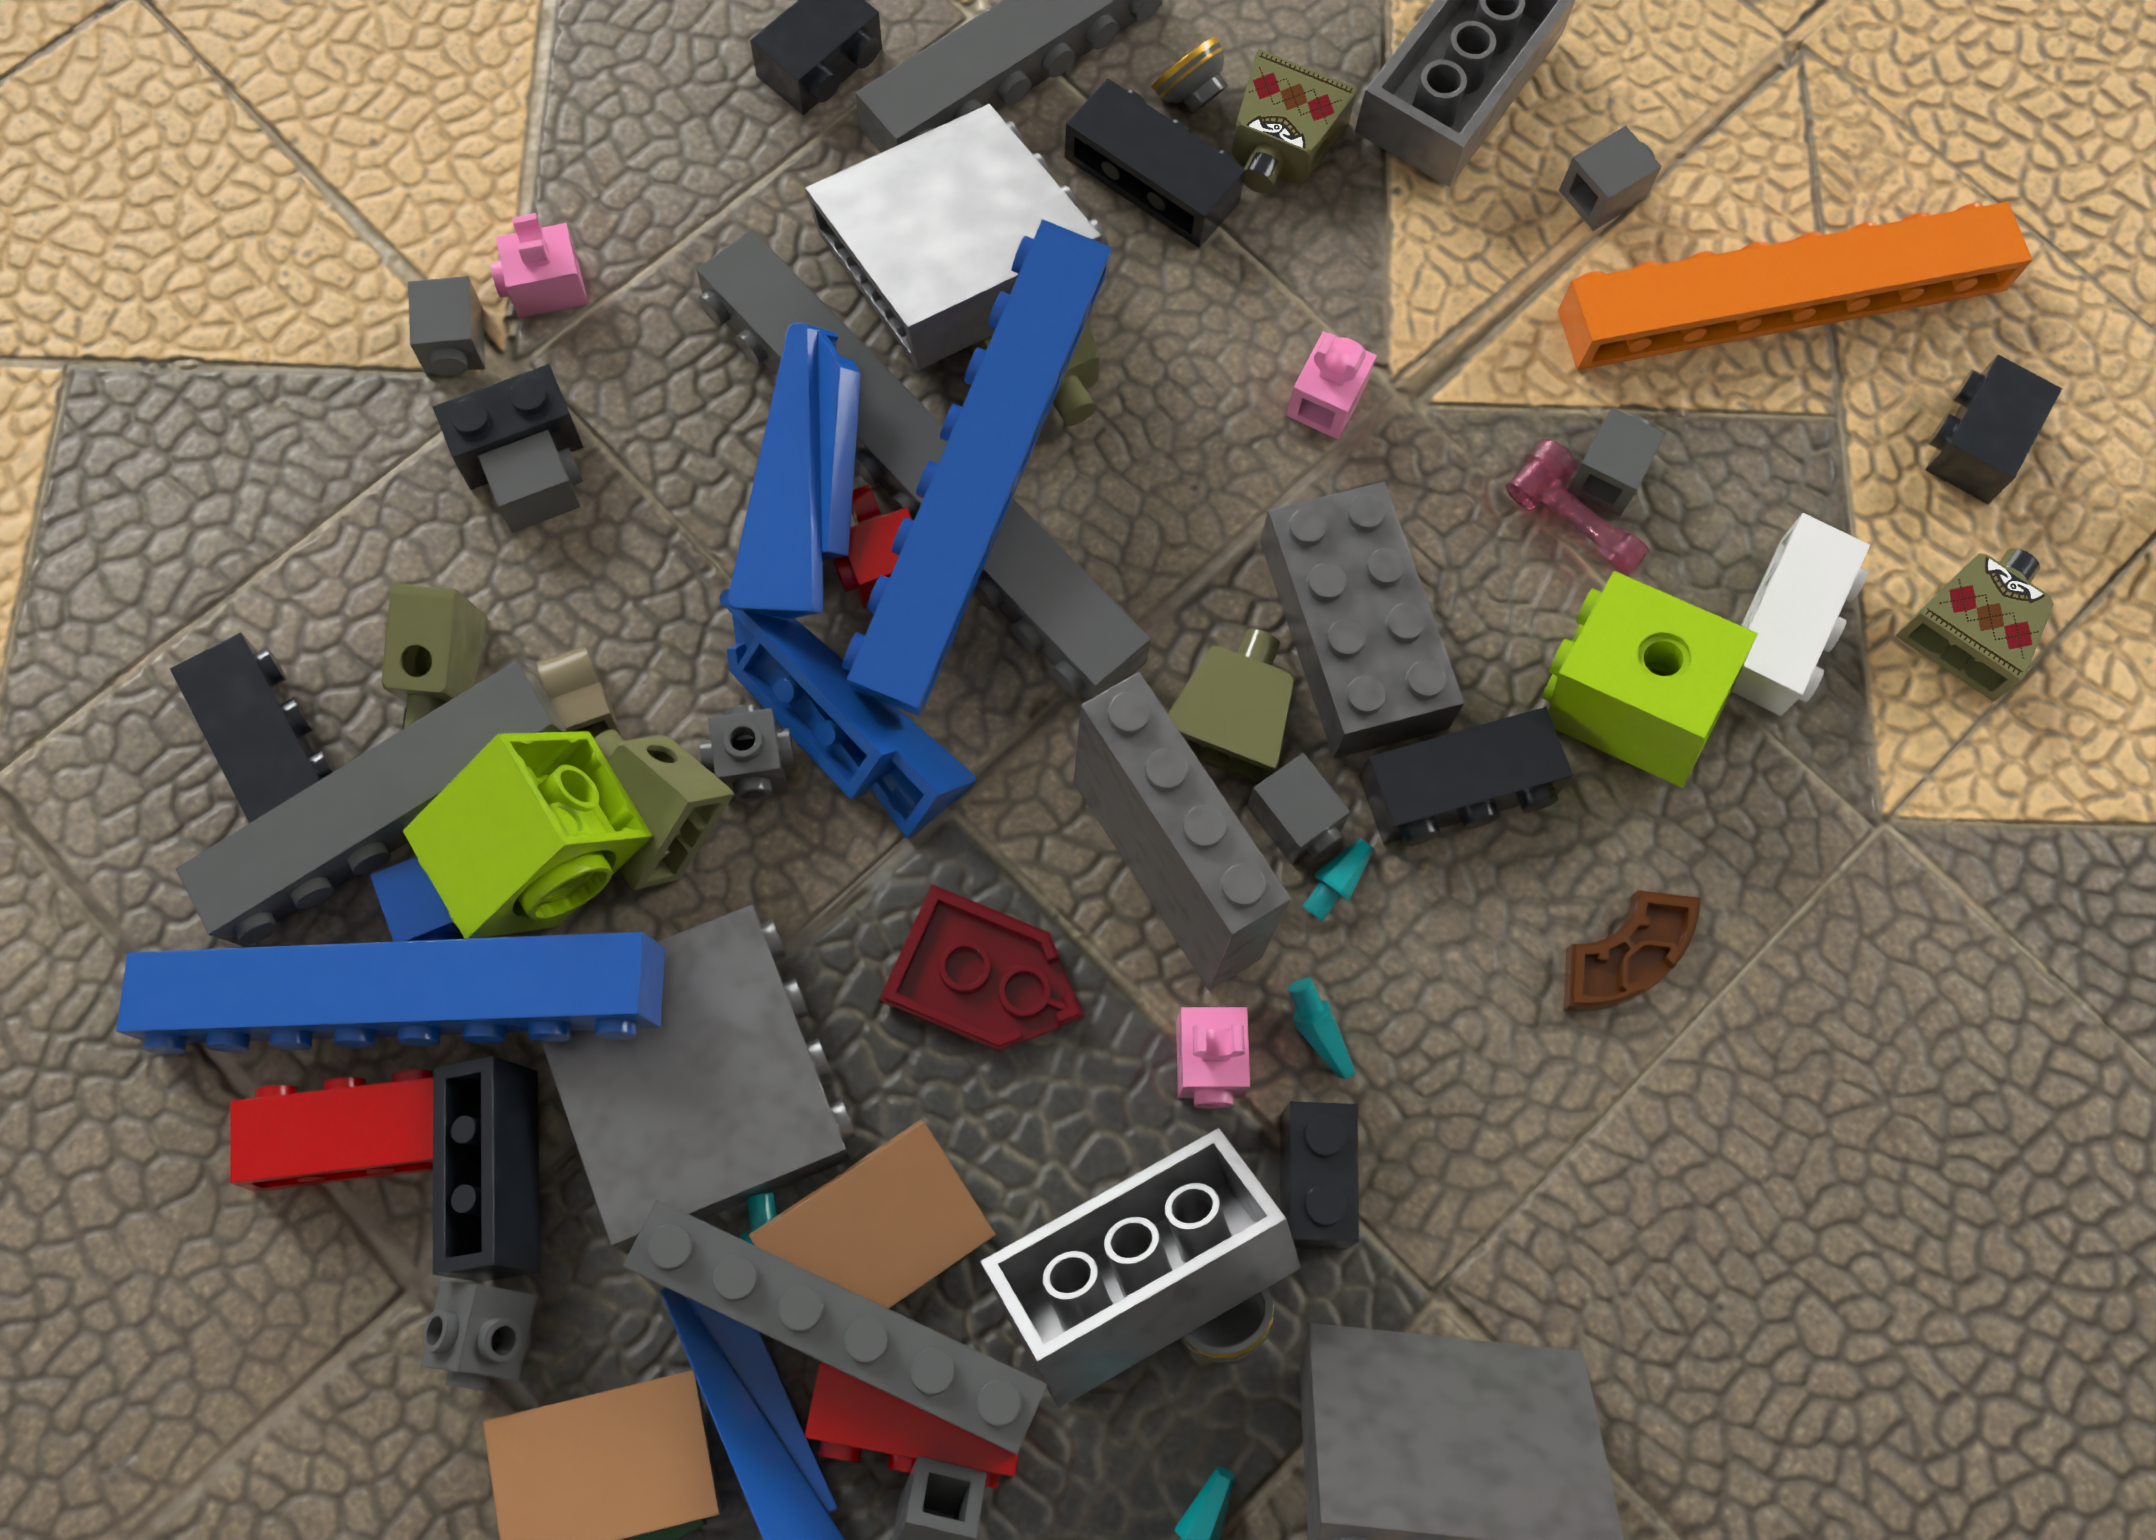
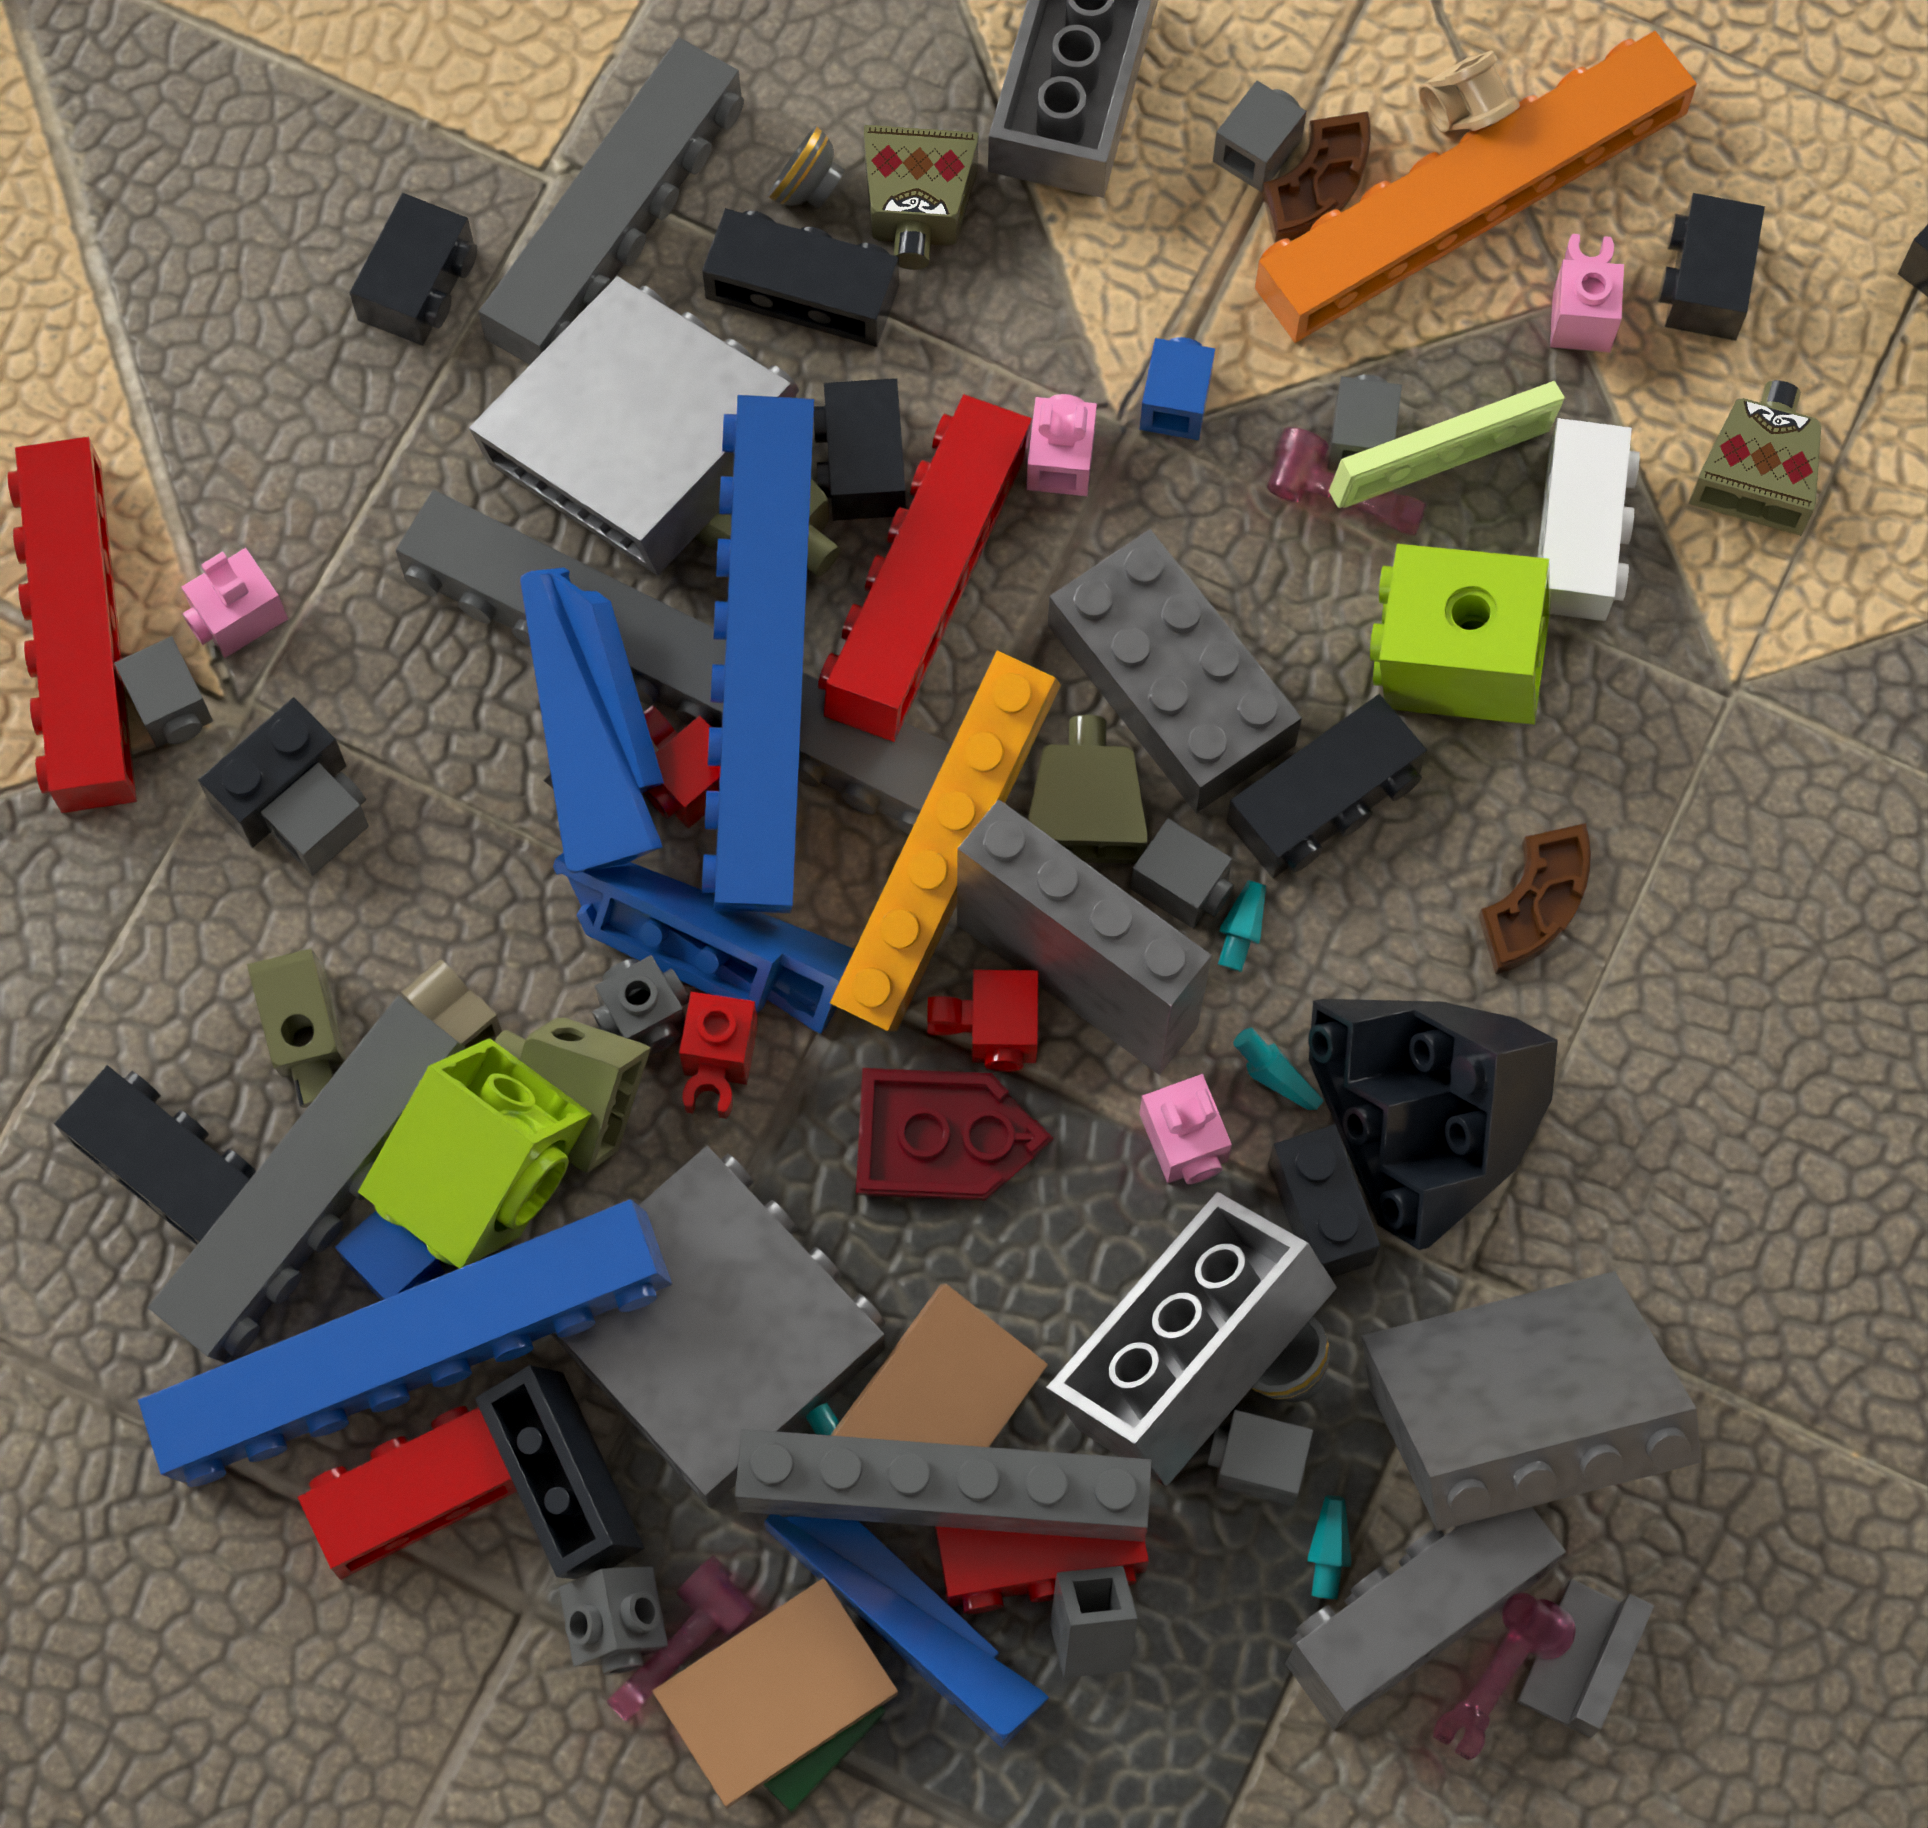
camera: 15 degrees left, 0 degrees up
none -> red brick [7,436,137,813]
none -> clear pink brick [607,1555,757,1722]
none -> red brick [679,992,758,1119]
none -> black brick [814,378,906,521]
none -> red brick [818,394,1032,742]
none -> light orange brick [830,650,1061,1032]
none -> red brick [927,970,1038,1072]
none -> blue brick [1139,337,1215,440]
none -> dark grey brick [1207,1410,1313,1506]
none -> reddish brown tile [1262,111,1371,243]
none -> black brick [1308,999,1558,1250]
none -> yellowish green tile [1329,381,1565,508]
none -> tan piece [1418,51,1520,132]
none -> bright pink brick [1550,234,1624,352]

